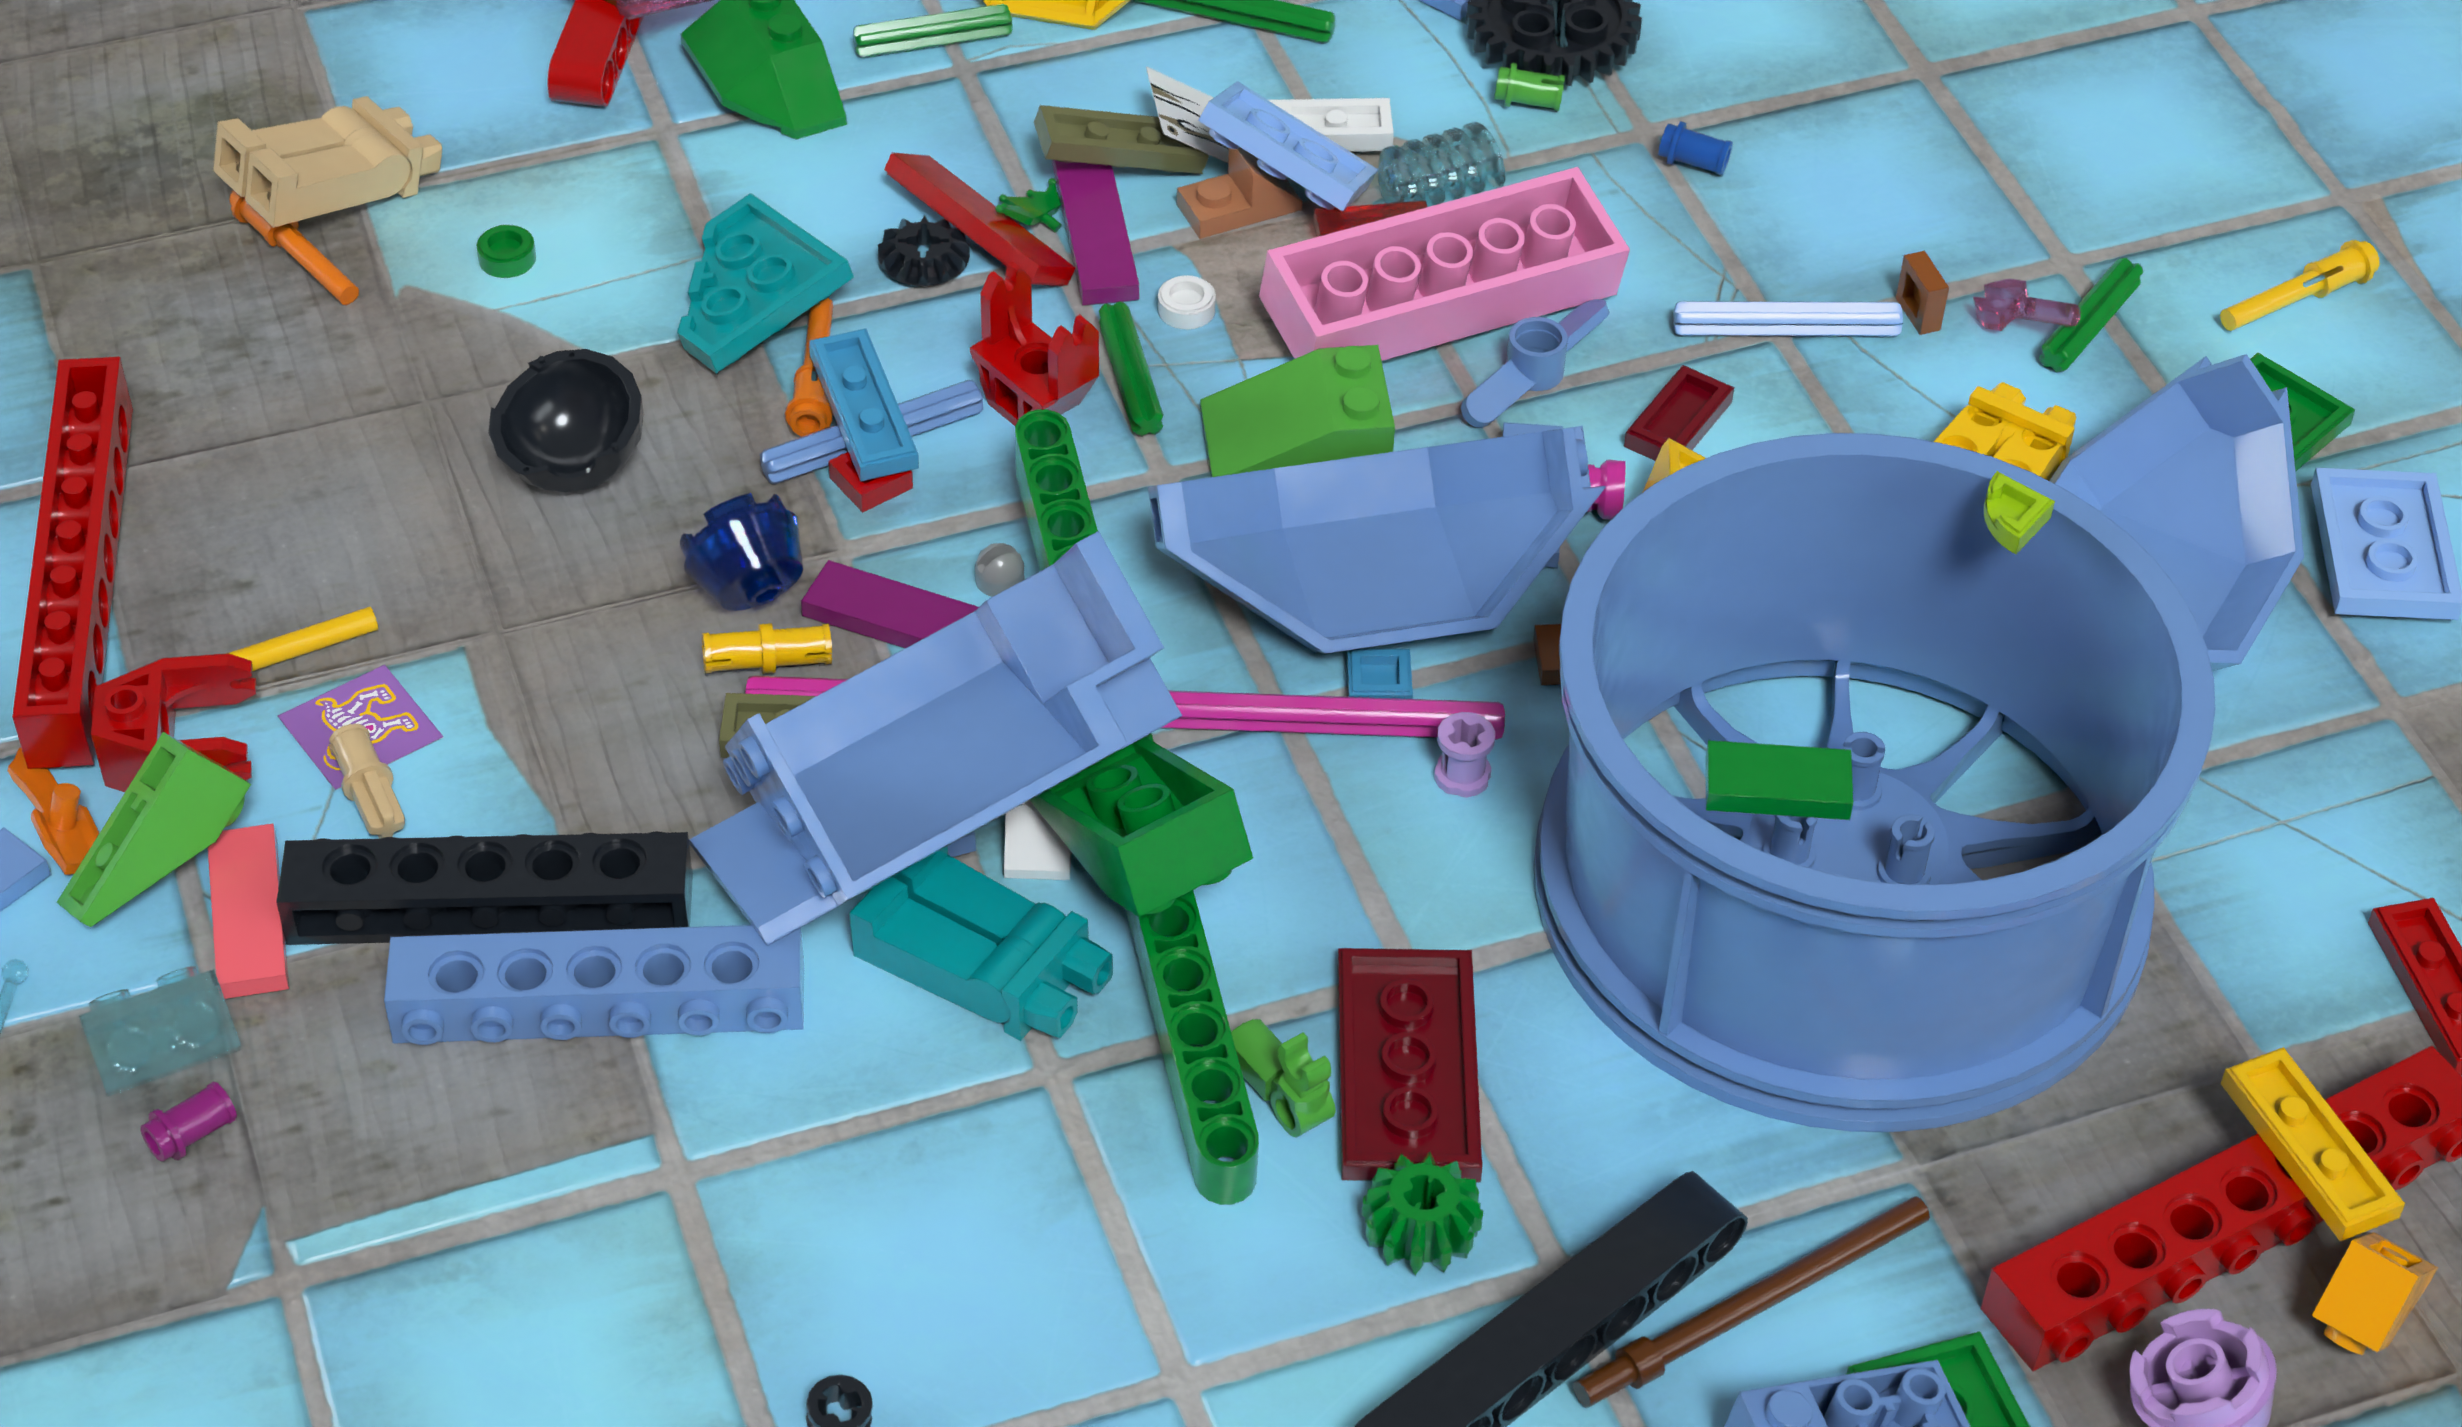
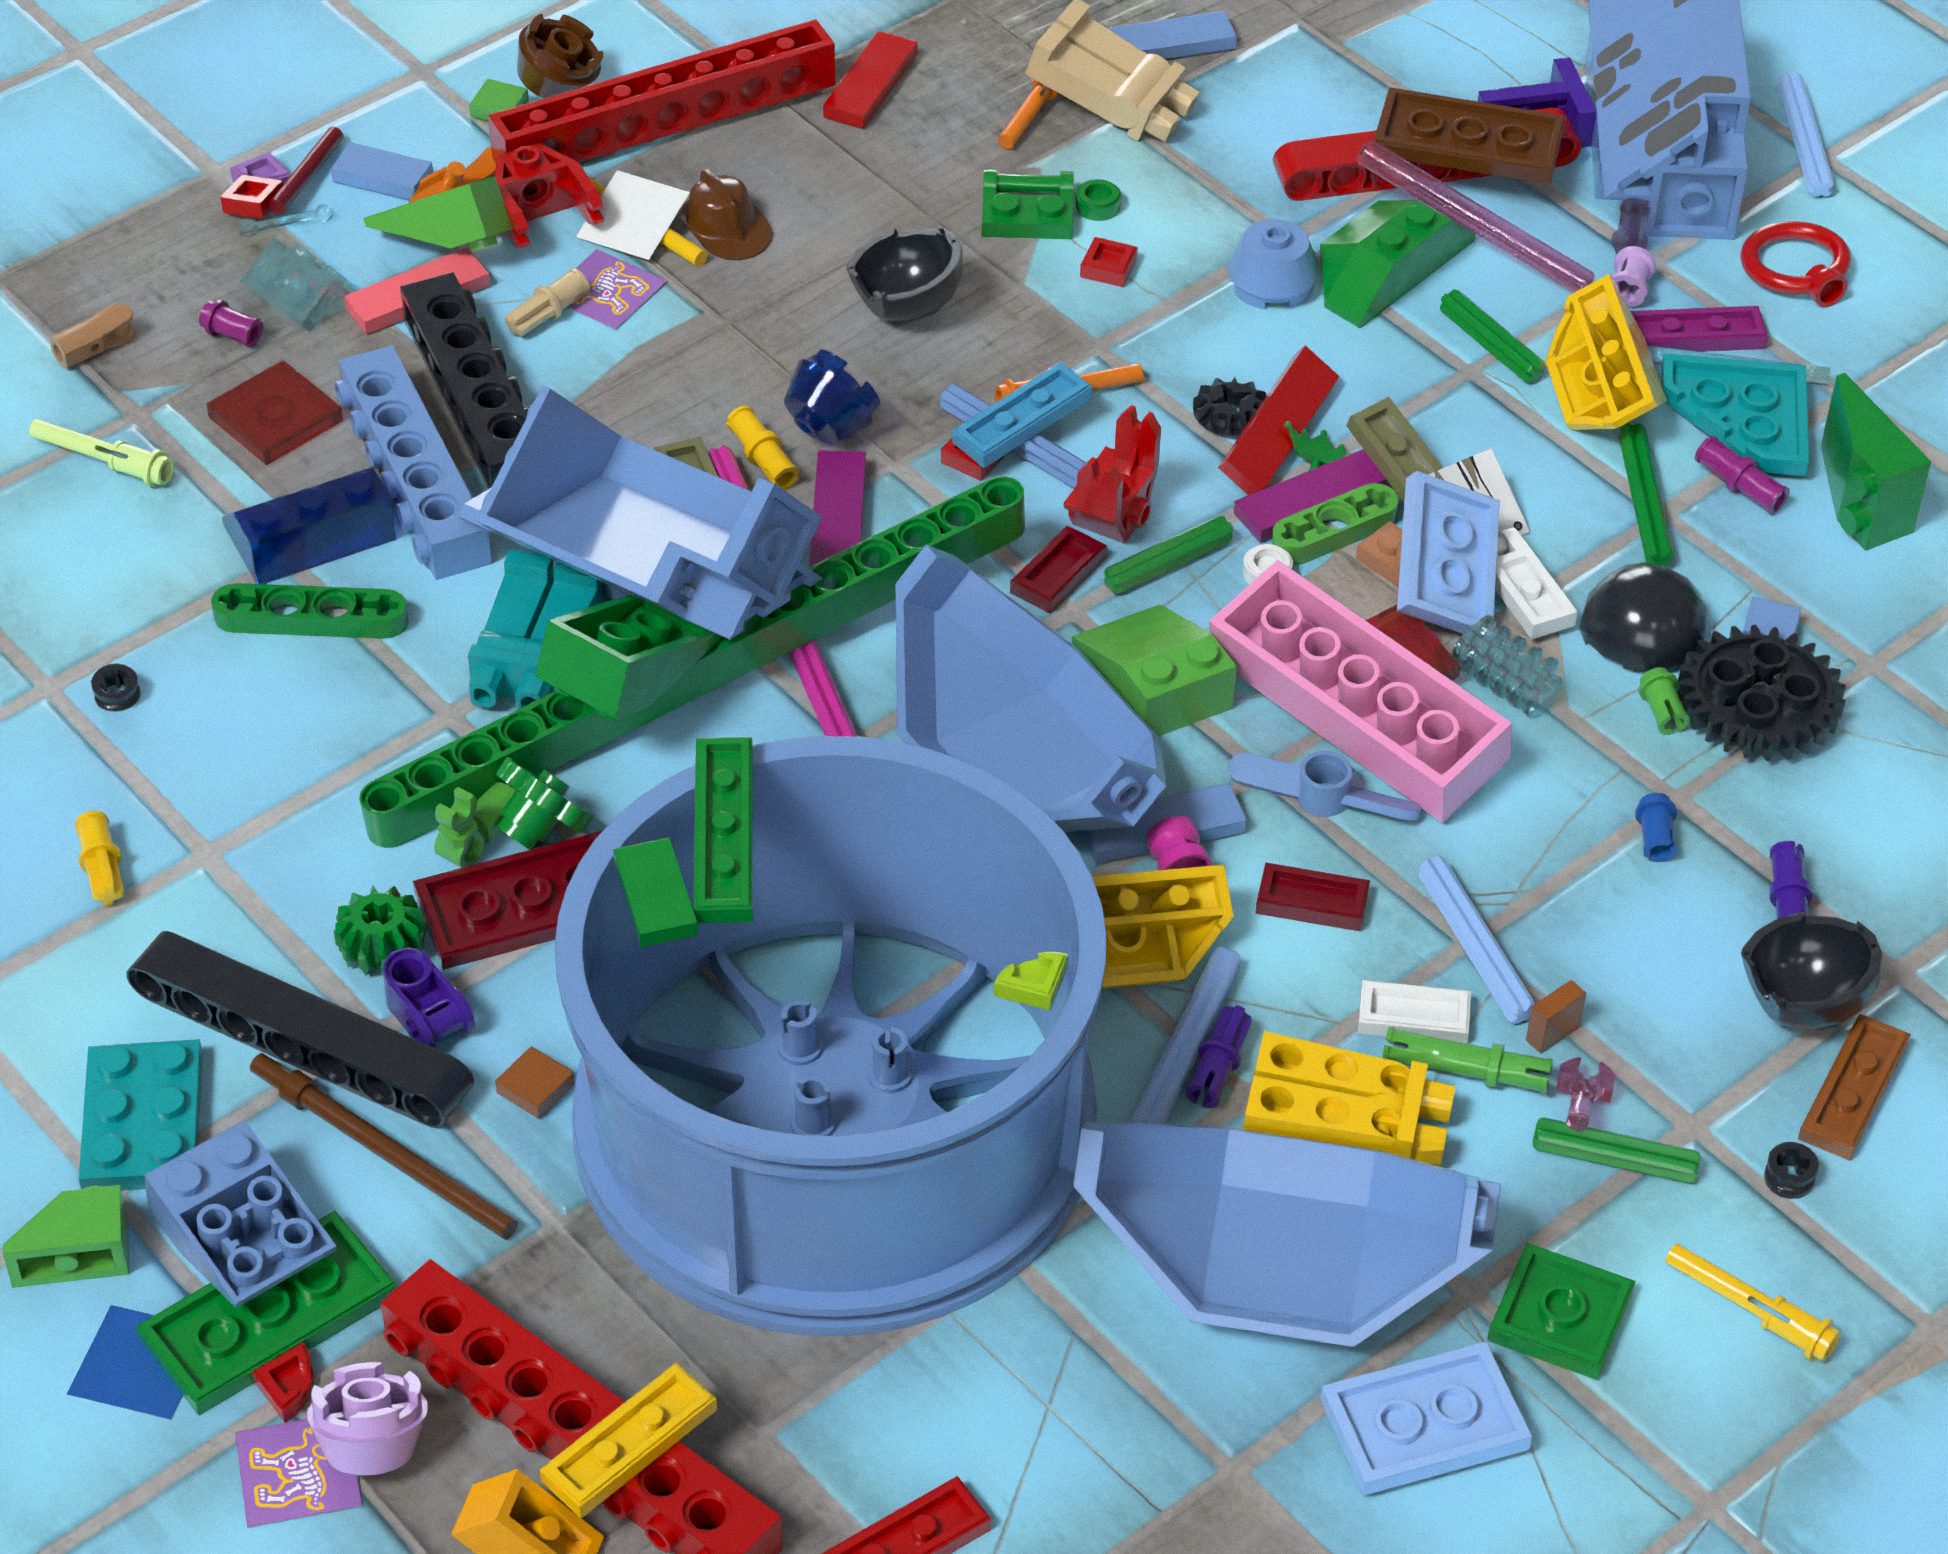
camera: 70 degrees right, 0 degrees up
teal plate [677,193,854,374] -> none
none -> yellowish green pin [29,419,174,488]
none -> medium nougat bar [49,303,135,368]
none -> clear red tile [206,360,343,466]
none -> green beam [211,583,409,639]
none -> clear blue slope [222,467,397,584]
none -> dark purple piece [383,948,475,1048]
none -> green plant [495,757,594,850]
none -> dark orange tile [495,1046,575,1119]
none -> white sticker [576,170,690,260]
none -> reddish brown piece [681,169,771,261]
none -> green tile [693,737,753,923]
none -> red tile [823,31,918,129]
none -> green plate [981,169,1074,239]
none -> dark red tile [1010,525,1107,614]
none -> red tile [1080,237,1138,287]
none -> medium blue tile [1107,11,1237,60]
none -> medium blue cone [1227,219,1319,309]
none -> bright green beam [1272,483,1399,565]
none -> white tile [1358,980,1471,1043]
none -> bright green pin [1382,1026,1553,1094]
none -> black cylinder [1579,562,1710,672]
none -> black cylinder [1741,911,1882,1032]
none -> black bush [1764,1142,1819,1199]
none -> dark purple pin [1769,841,1813,919]
none -> dark orange tile [1798,1013,1911,1161]

